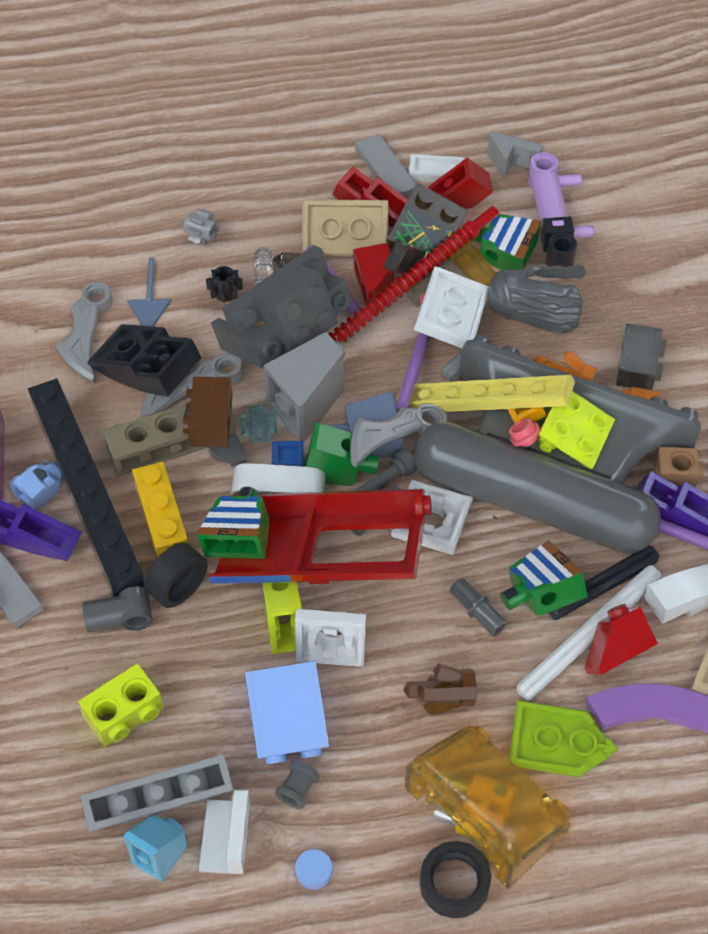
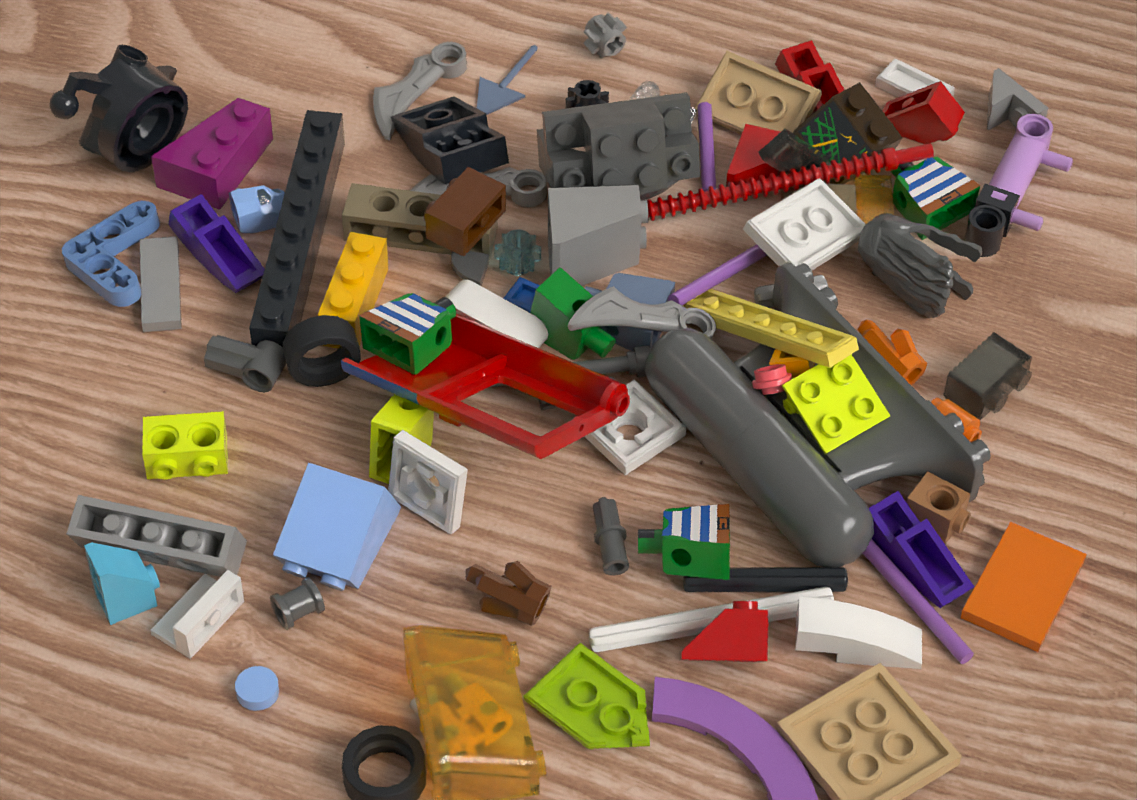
camera: 30 degrees right, 5 degrees down
light grey tile [355,134,416,198] -> none

